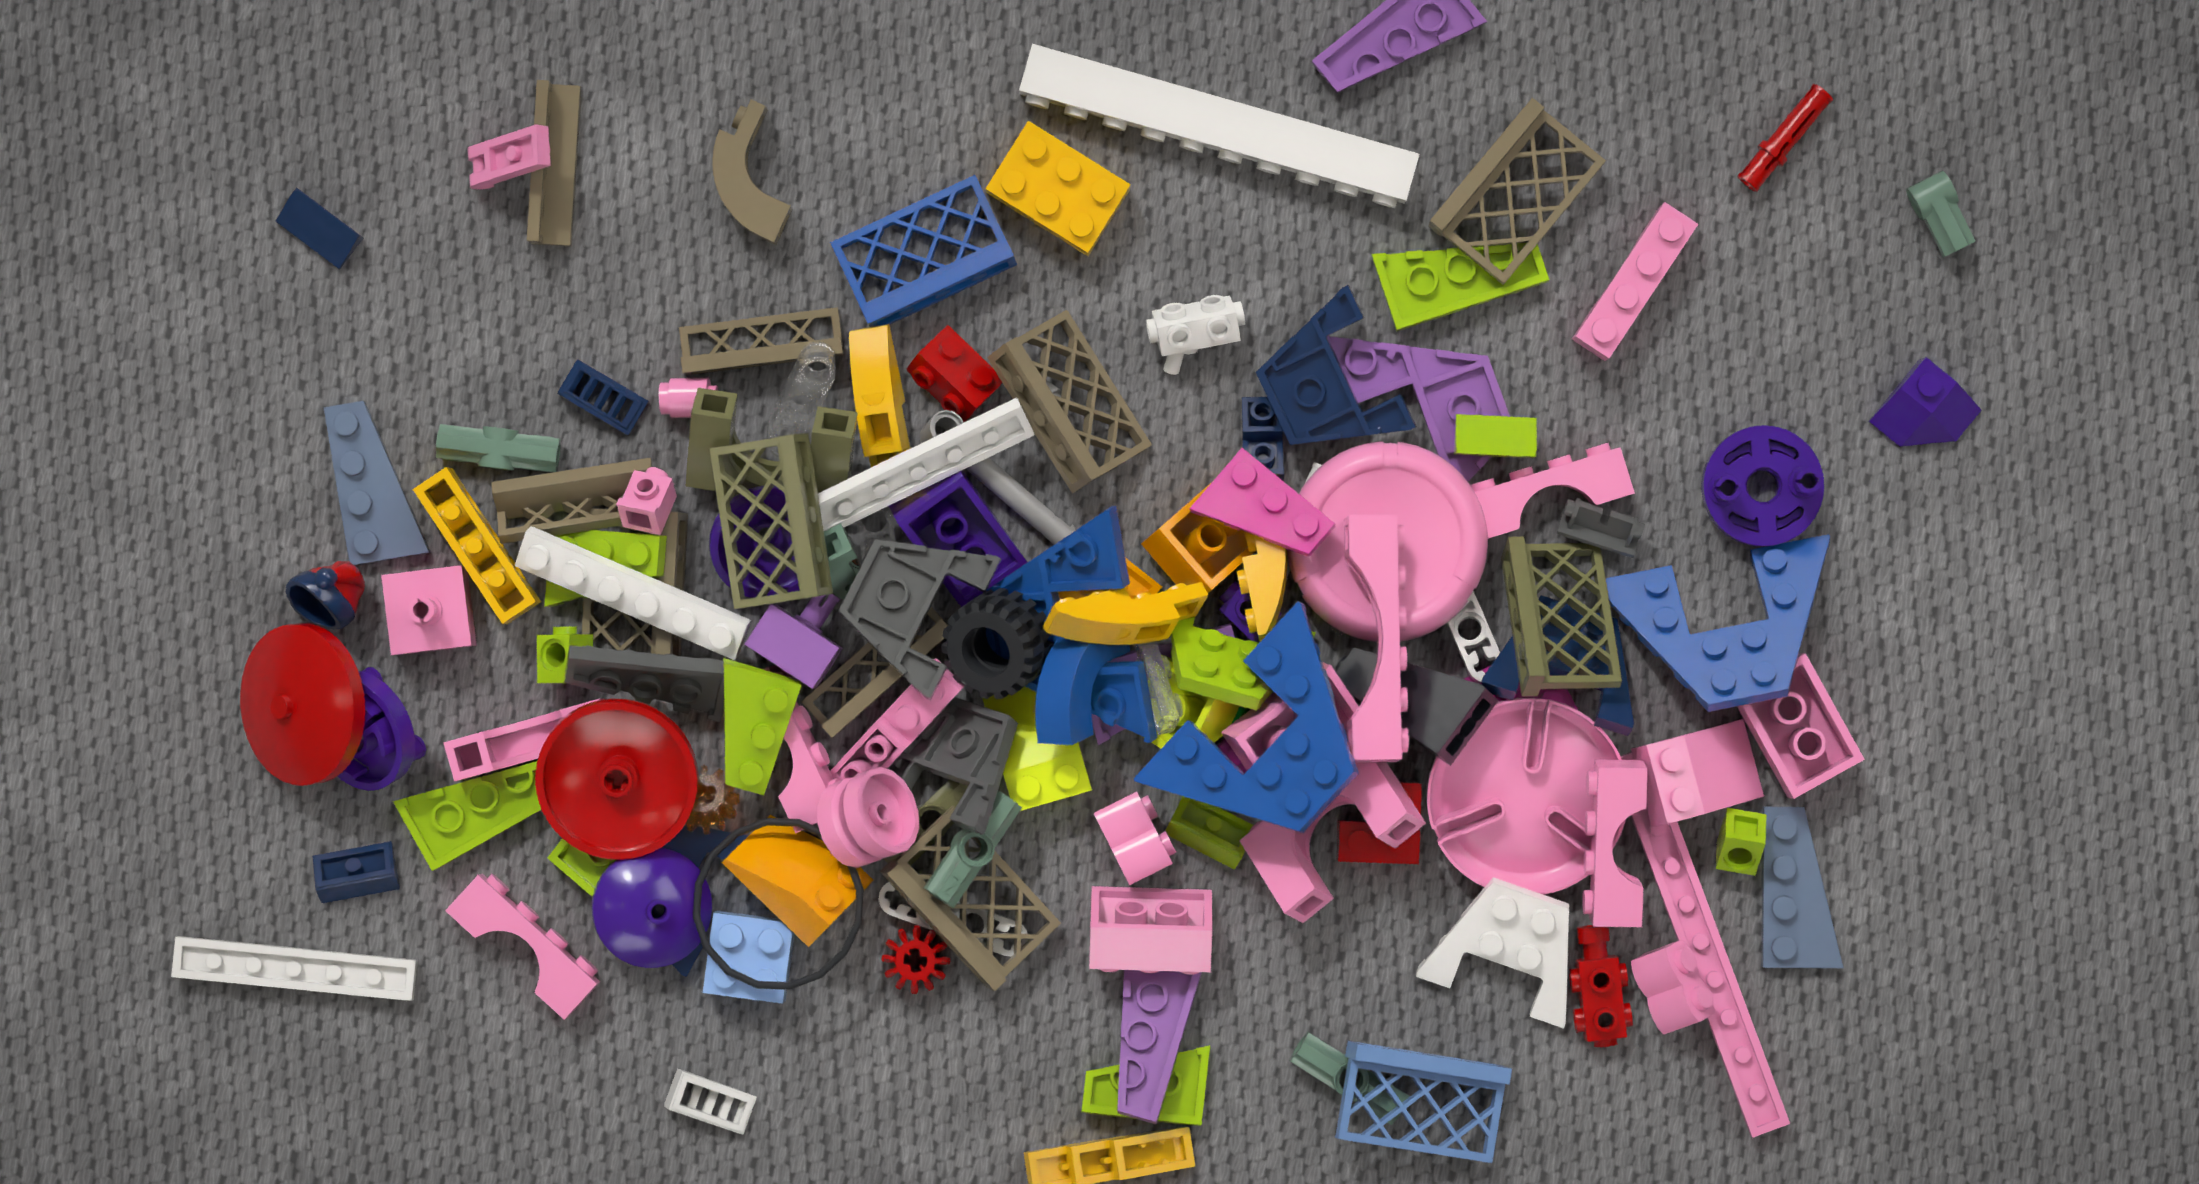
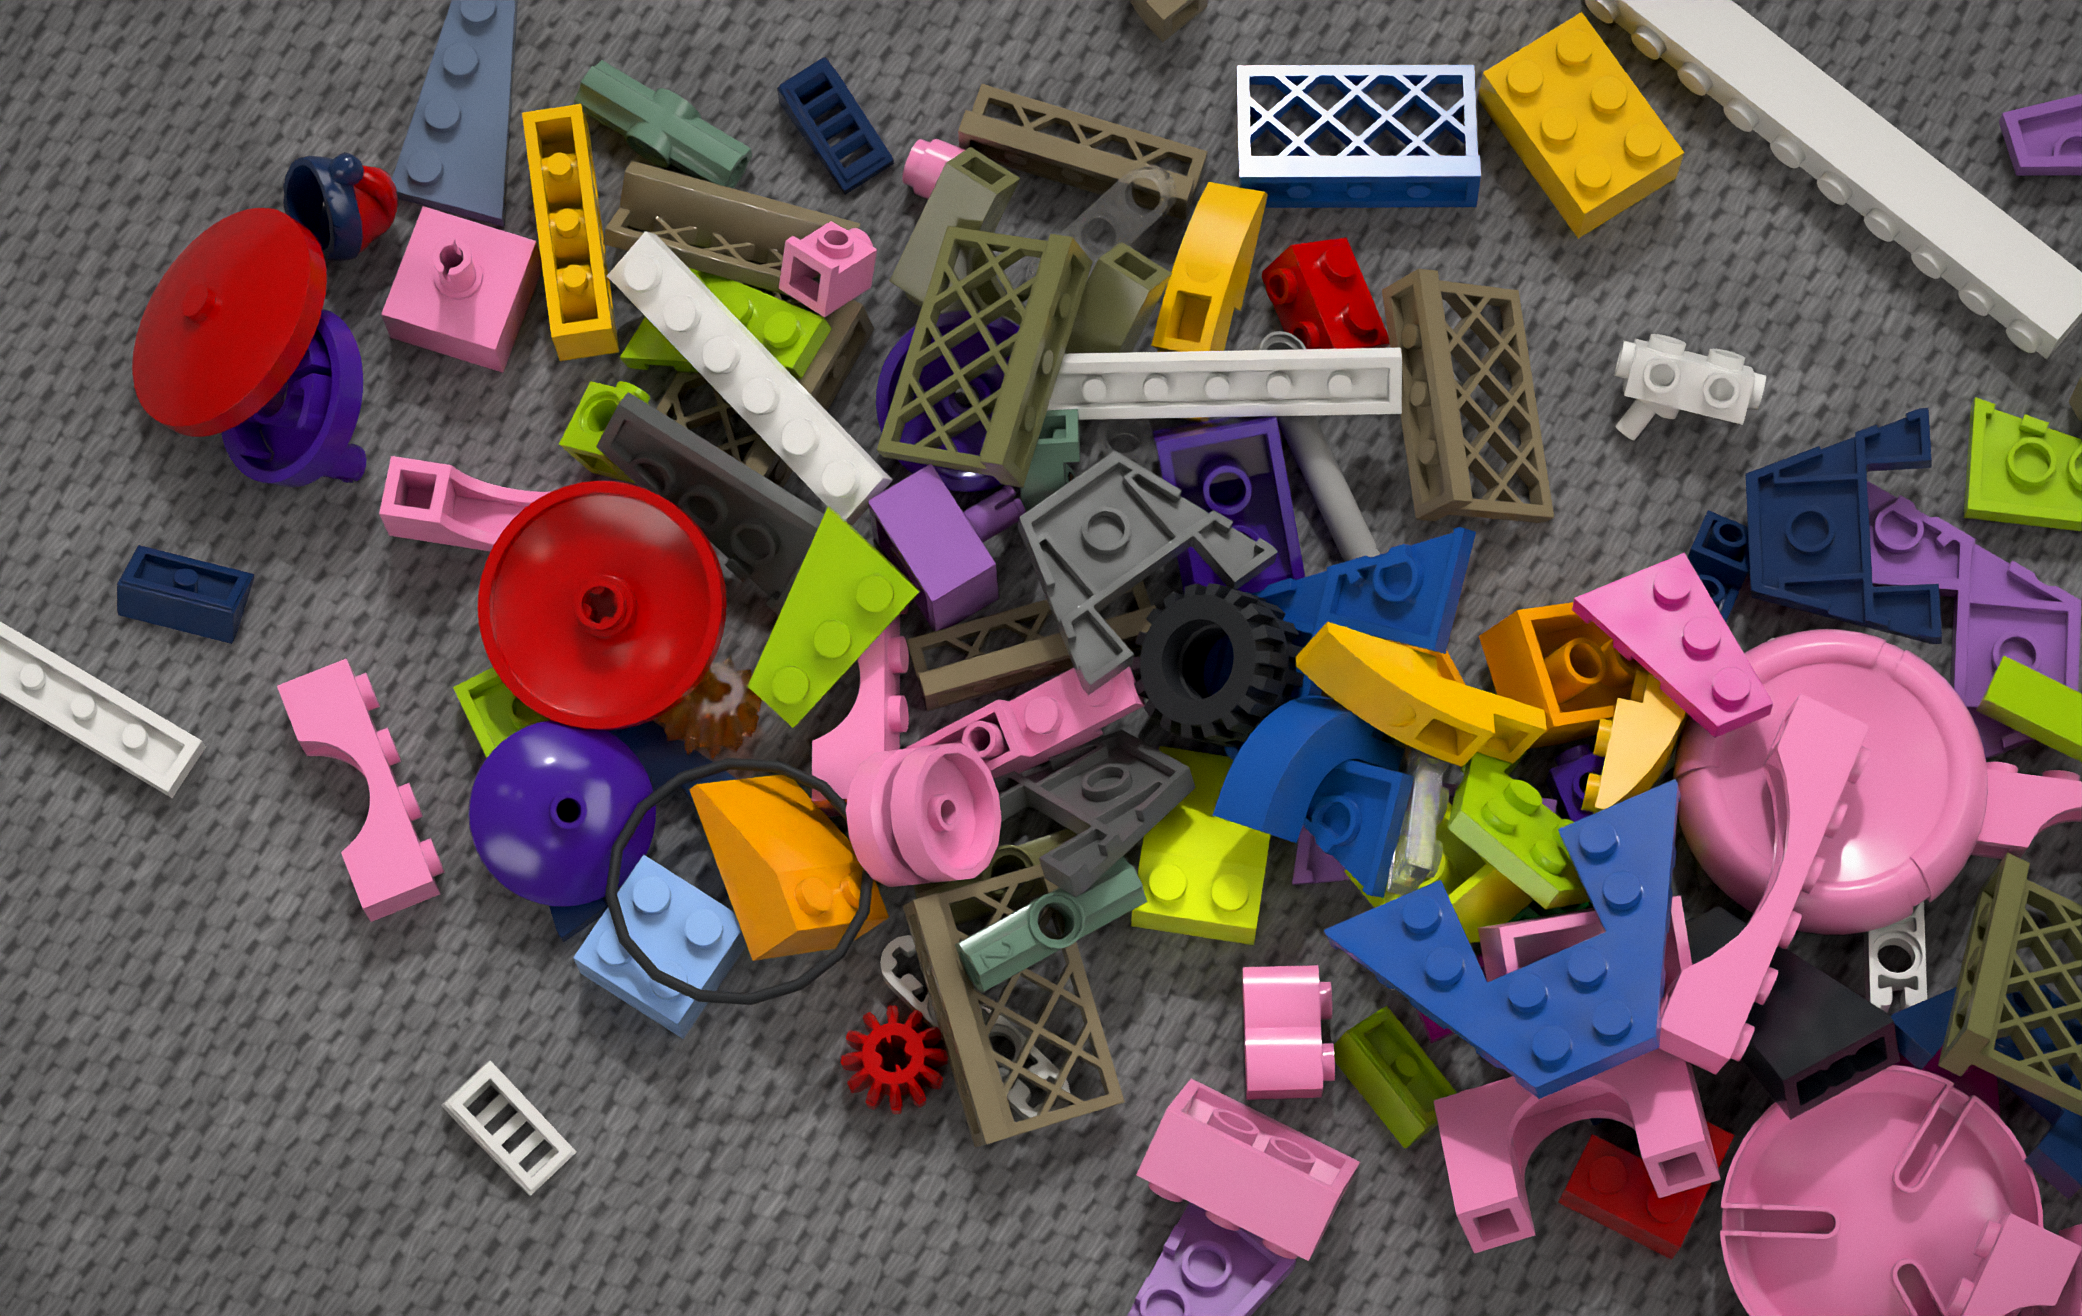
camera: 25 degrees right, 15 degrees down
lime wing [393,761,541,871] -> none

